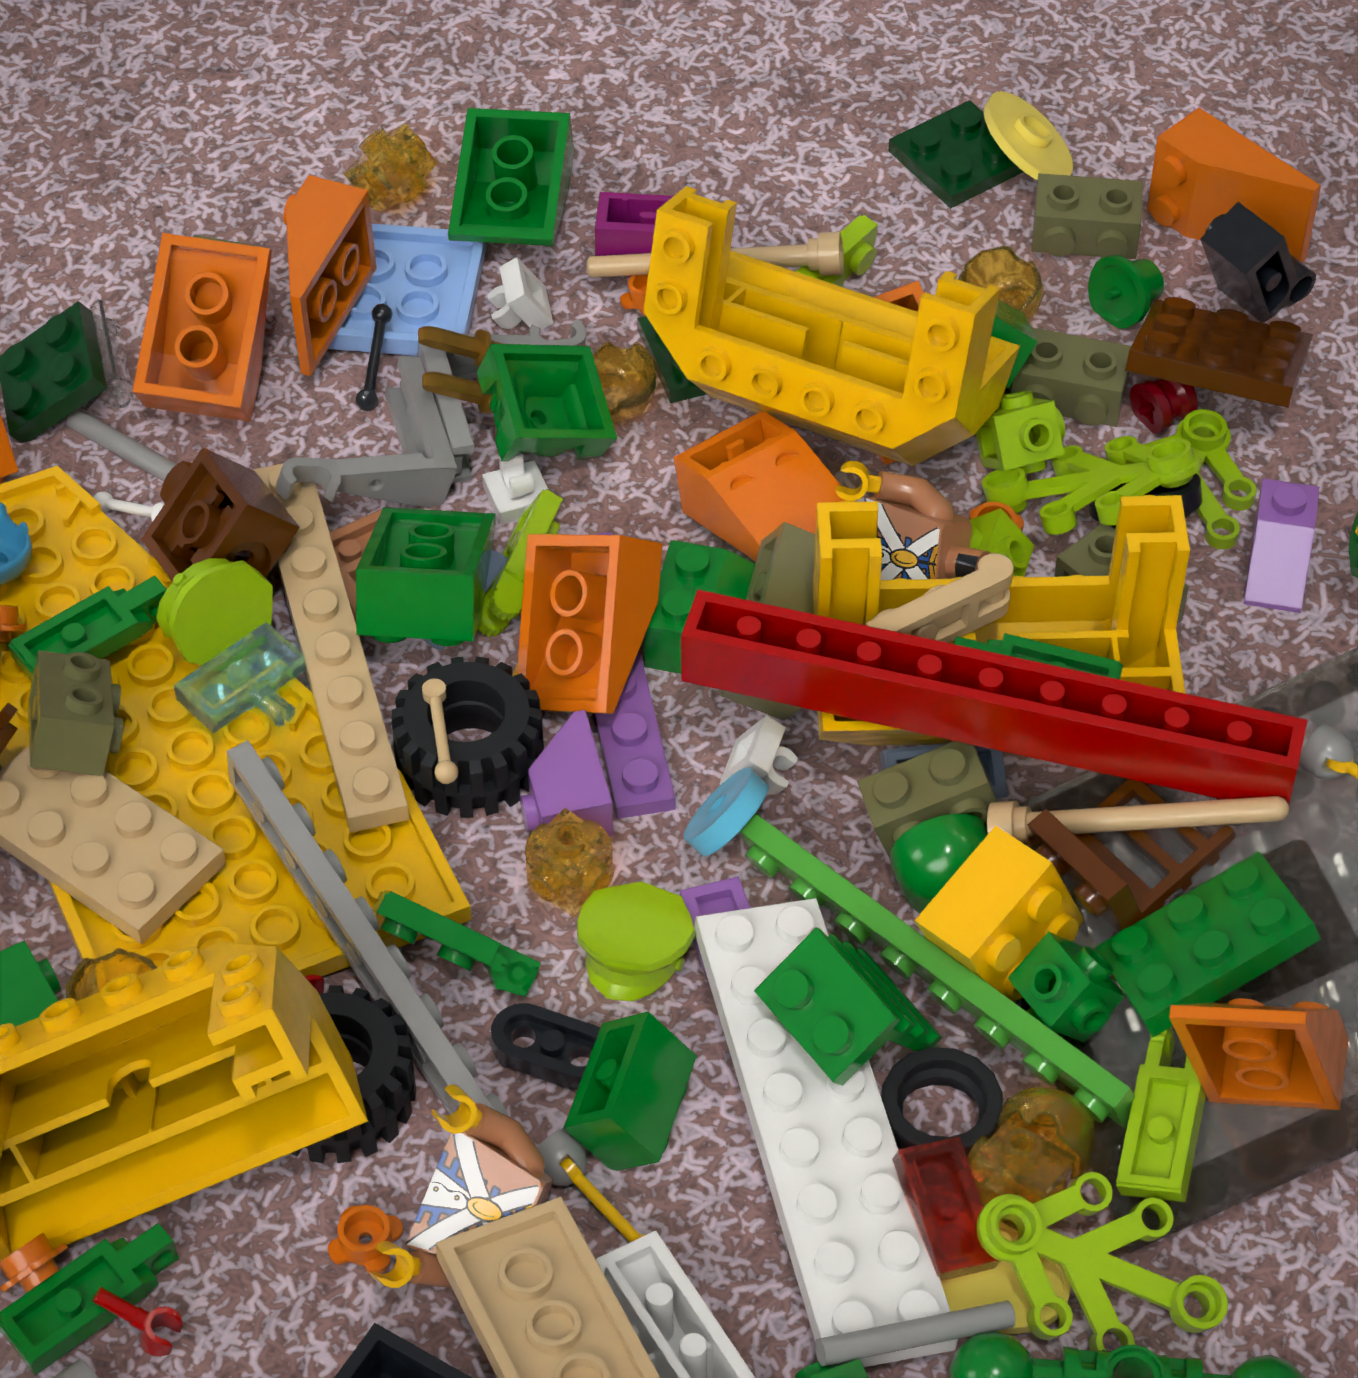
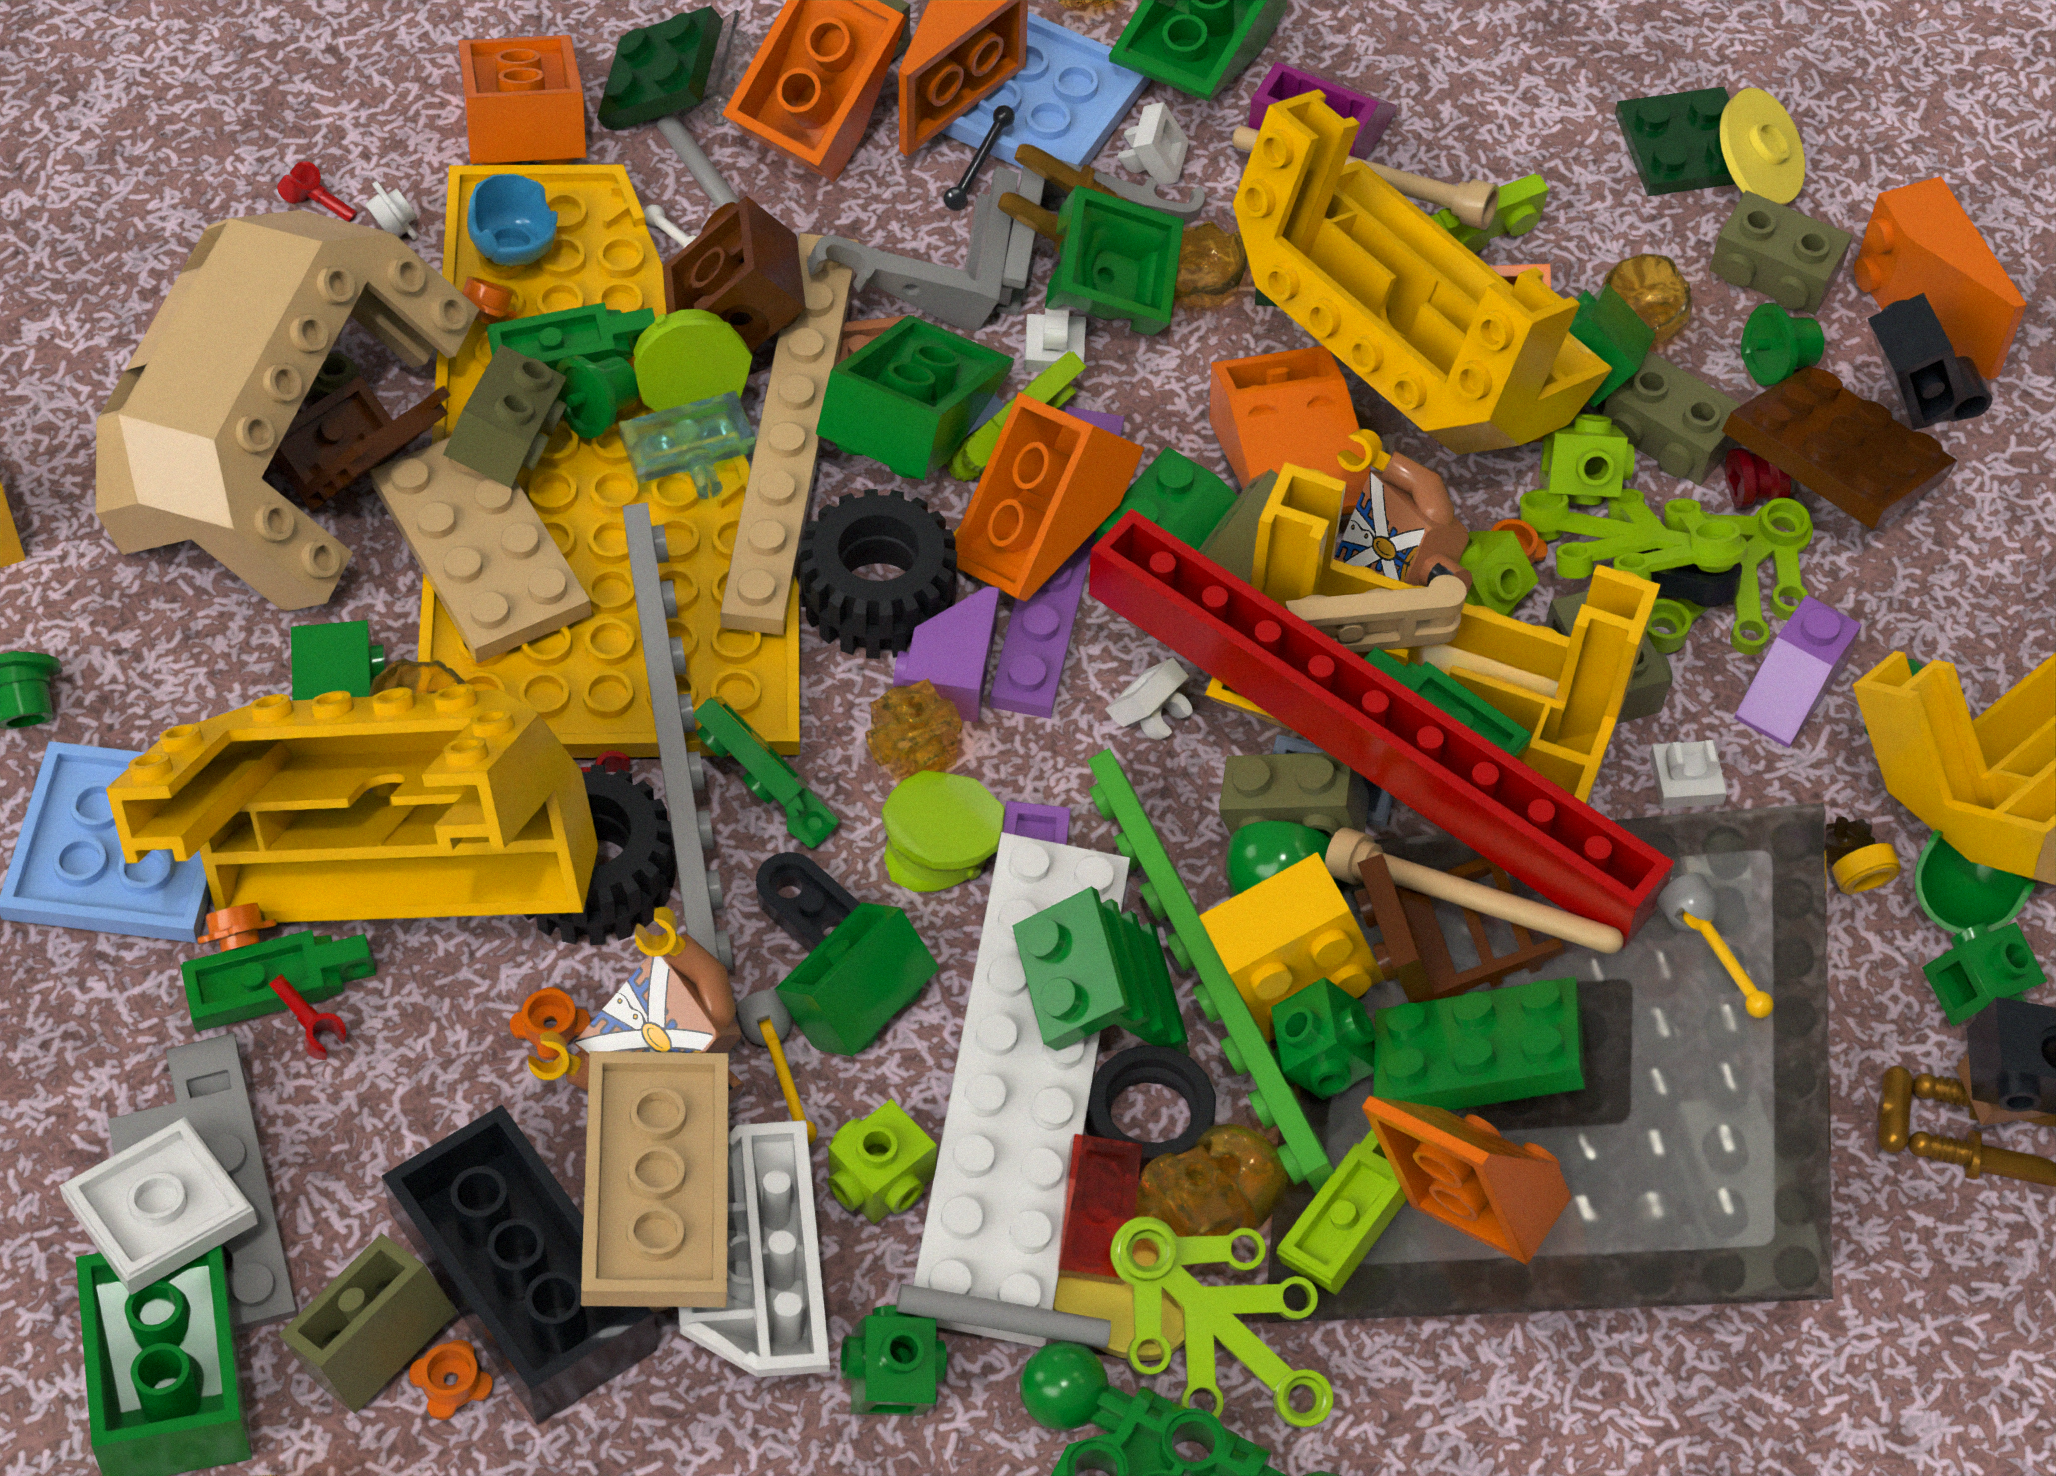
camera: 20 degrees right, 5 degrees up
tan hinge [422,679,459,784] -> none
medium azure piece [683,767,769,857] -> none
none -> green piece [556,355,639,439]
none -> lime brick [827,1098,937,1225]
none -> white tile [1649,740,1727,809]

